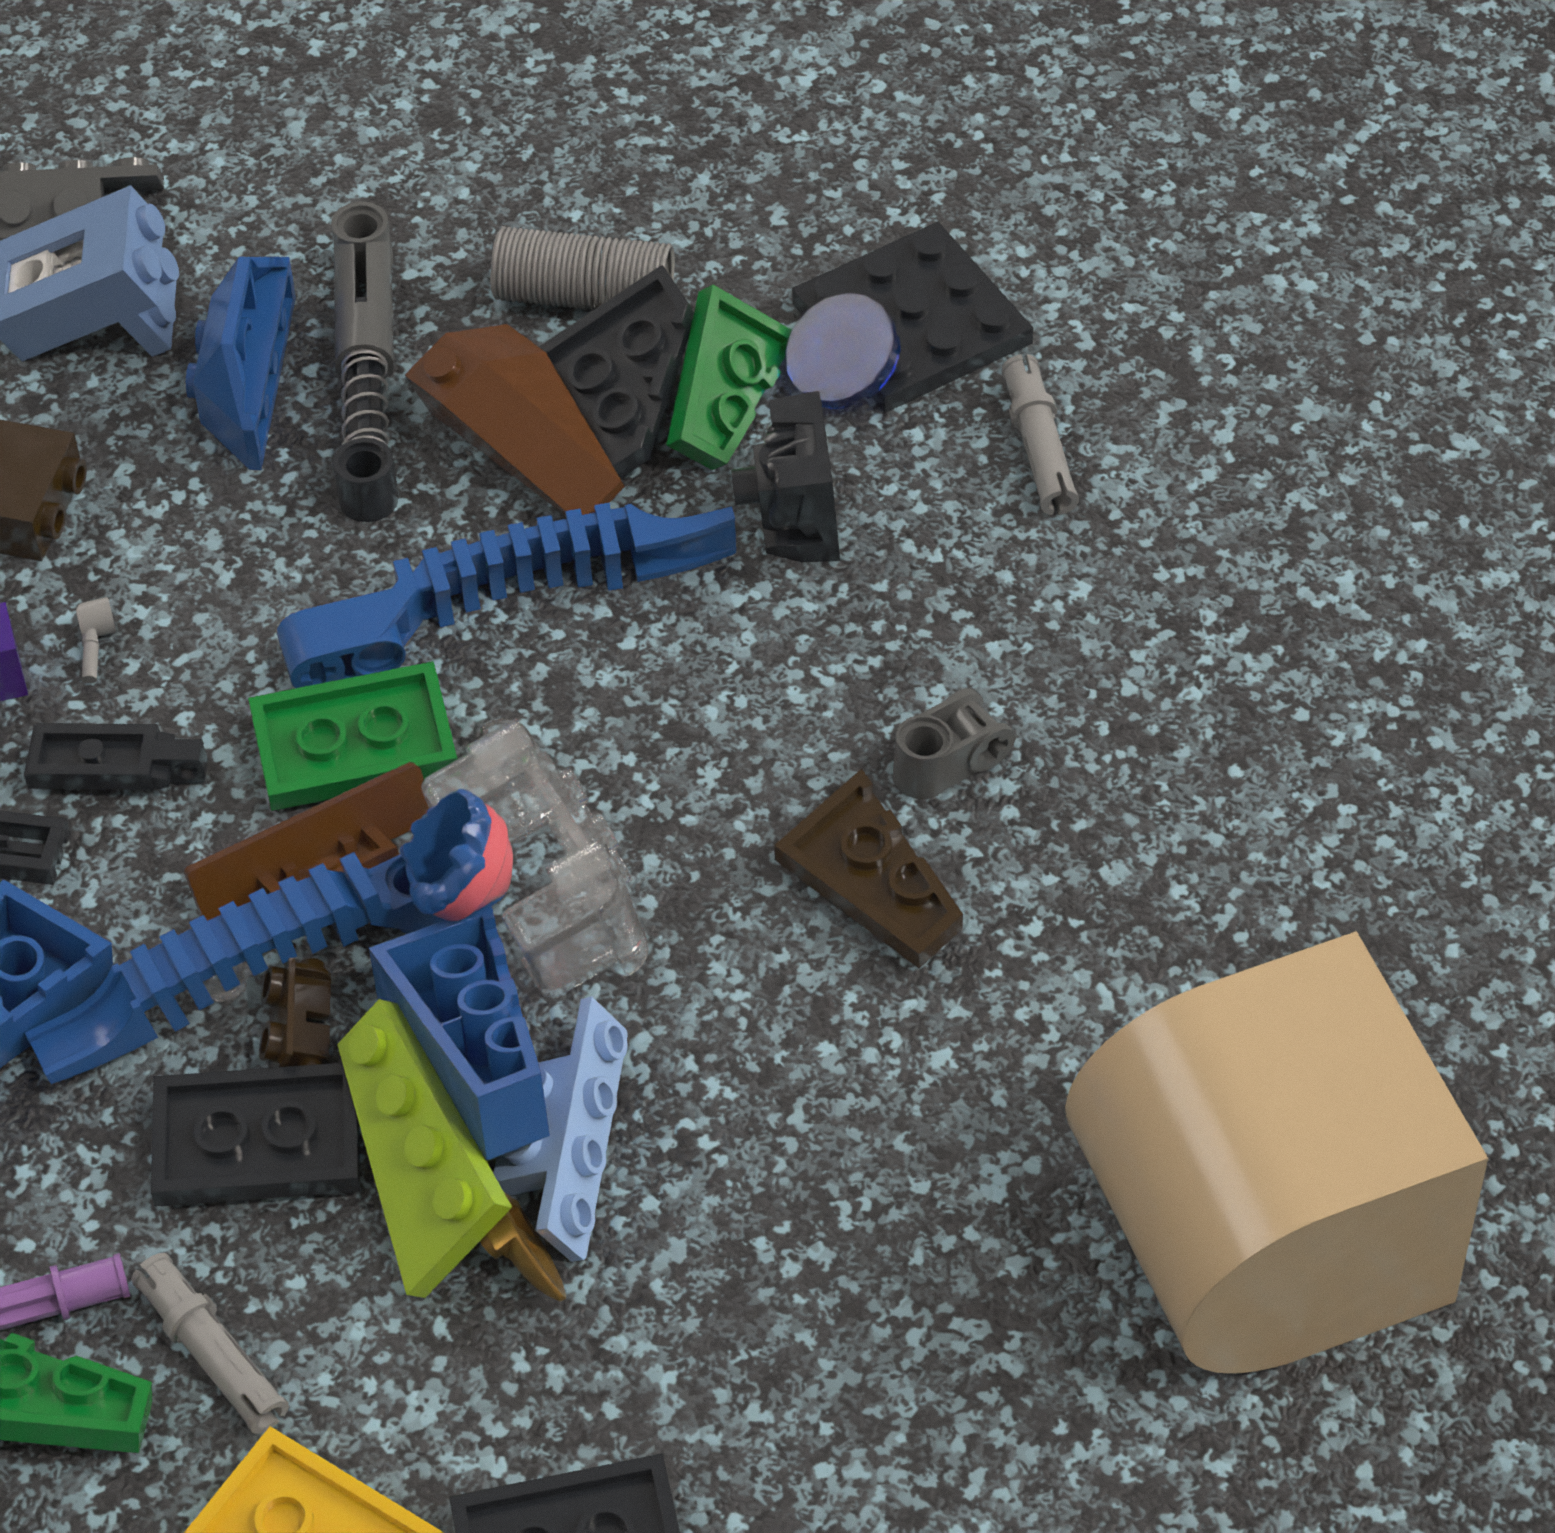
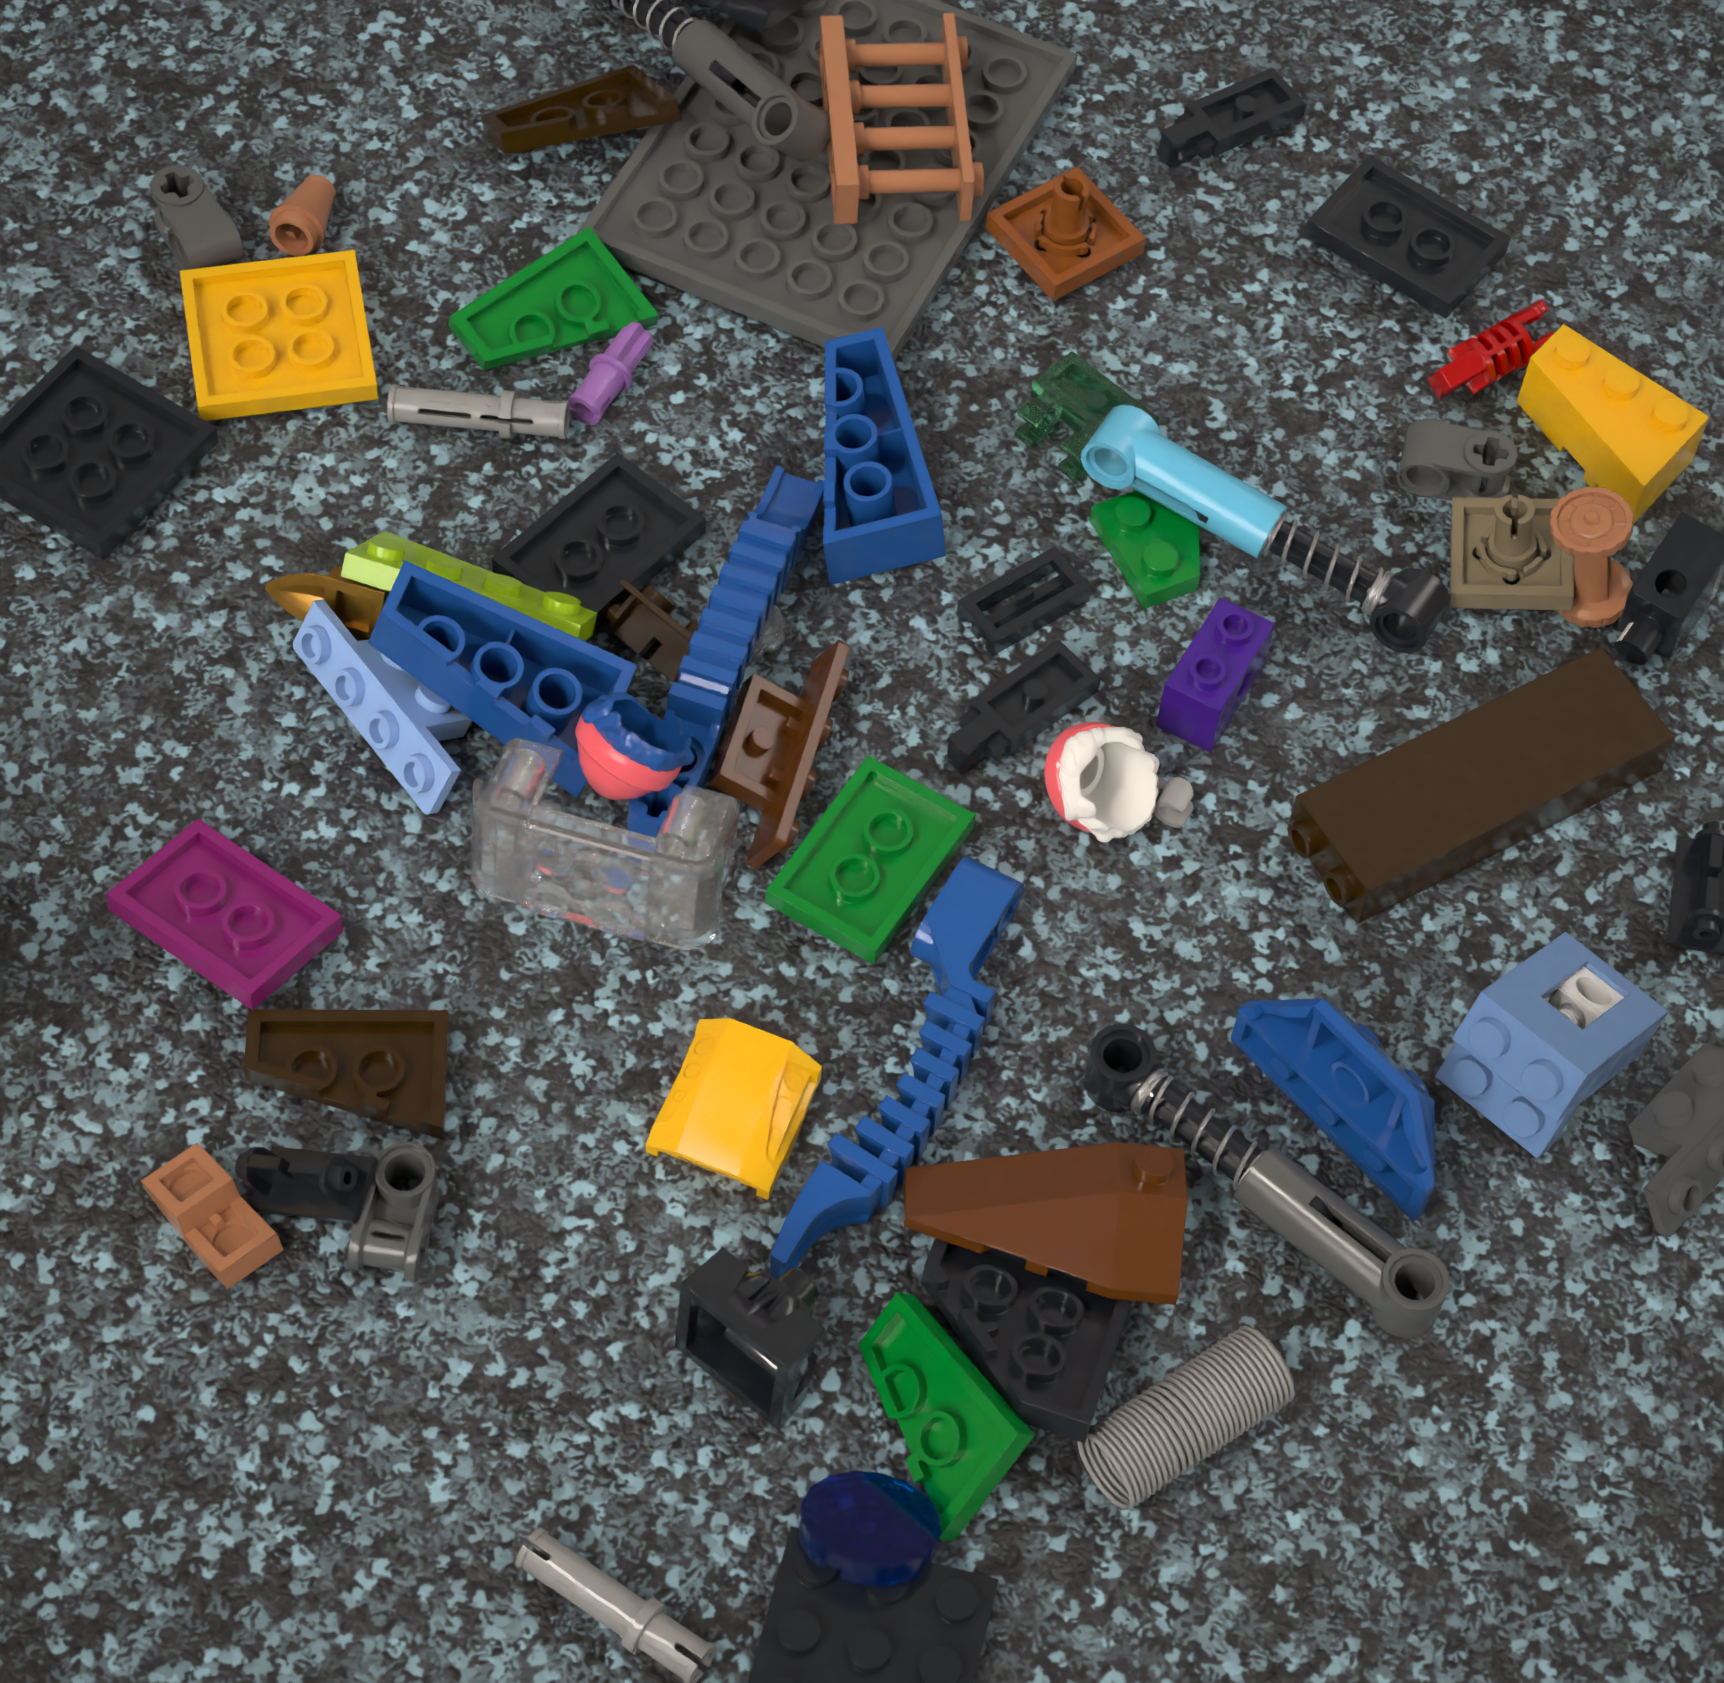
camera: 130 degrees right, 5 degrees up
none -> magenta plate [106,819,343,1010]
none -> nougat slope [141,1143,283,1289]
none -> black hinge [235,1146,379,1224]
none -> yellow slope [646,1018,822,1200]
none -> white hair [1044,722,1160,842]

